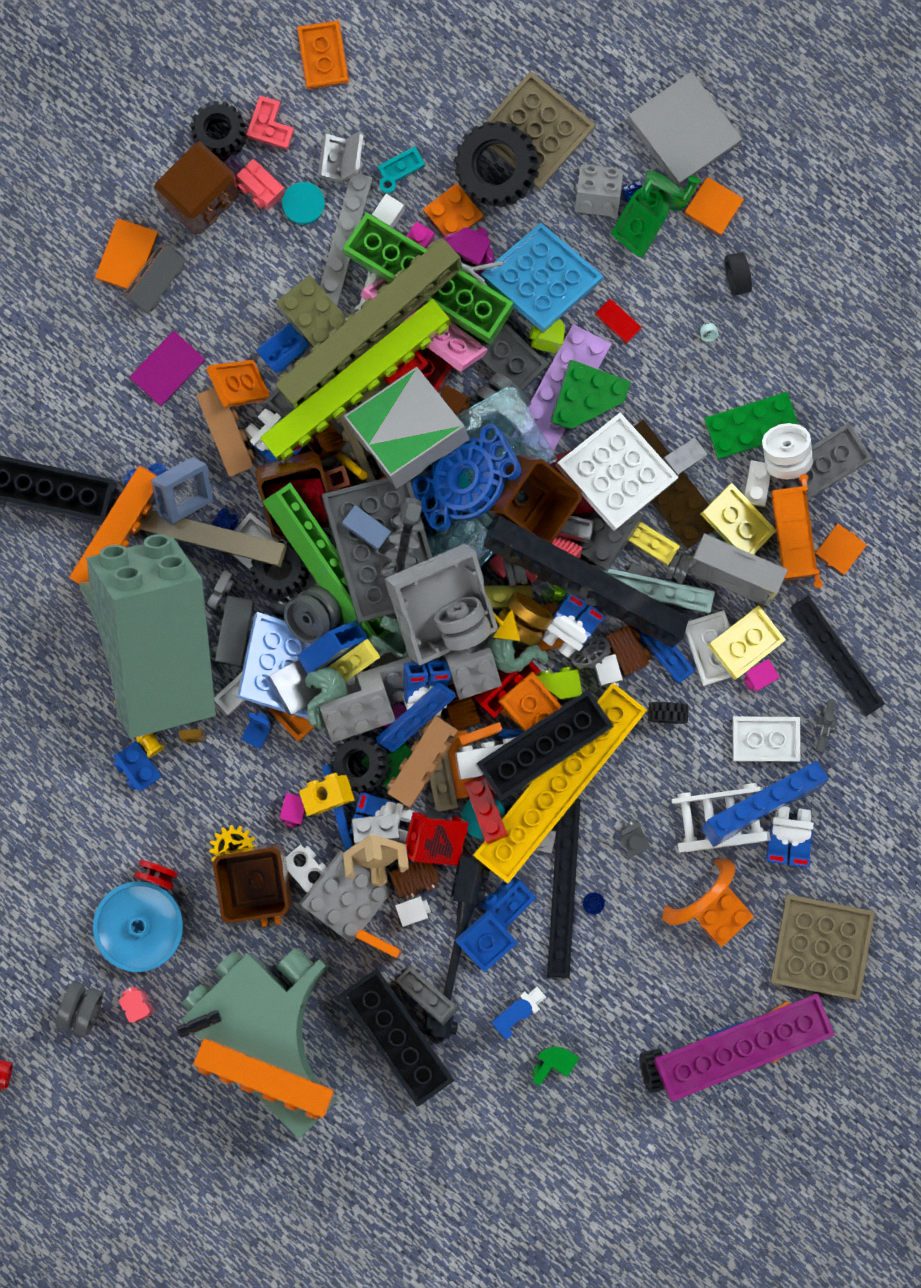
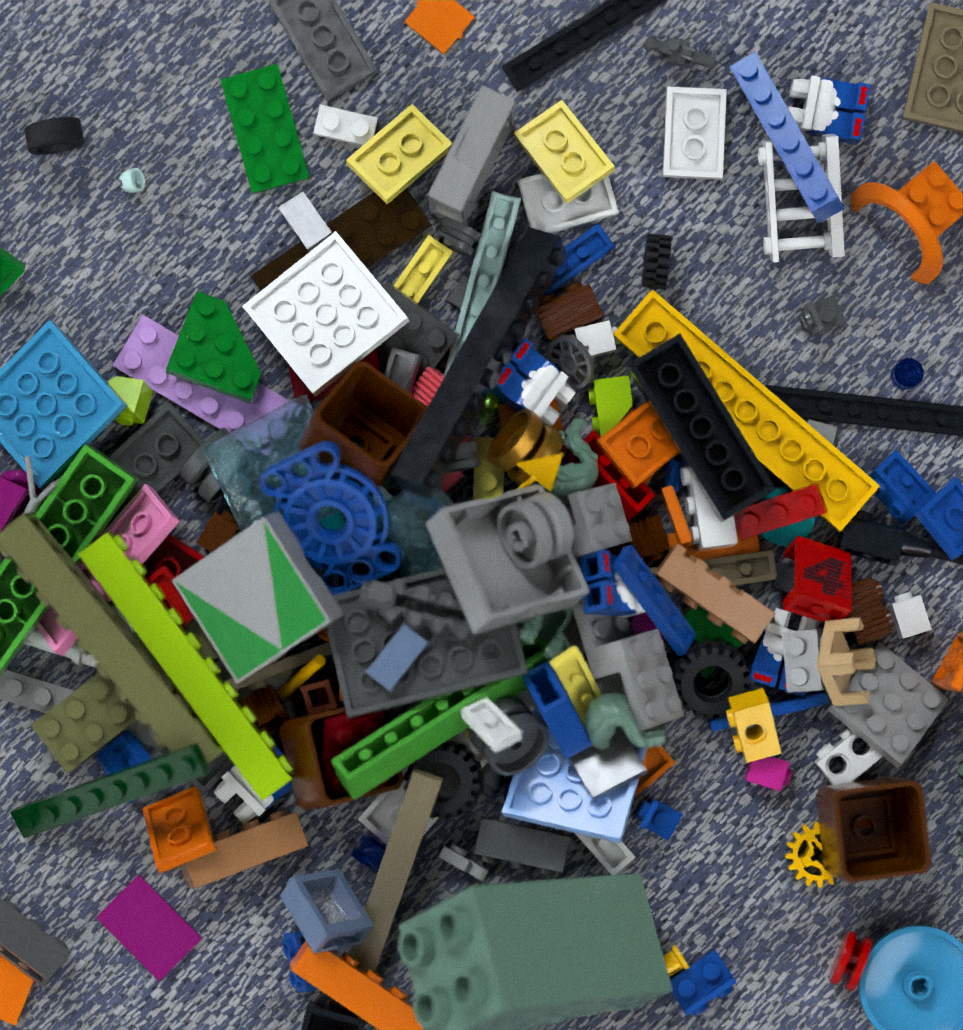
camera: 85 degrees left, 5 degrees up
pearl gold tile [179,729,206,743] -> none
red tile [595,298,642,344] -> none
dark pink brick [743,659,780,693] -> none
white wheel [762,423,813,480] -> none
orange container [771,474,823,589] -> none
none -> dark green plate [10,743,211,838]
none -> white plate [461,697,522,752]

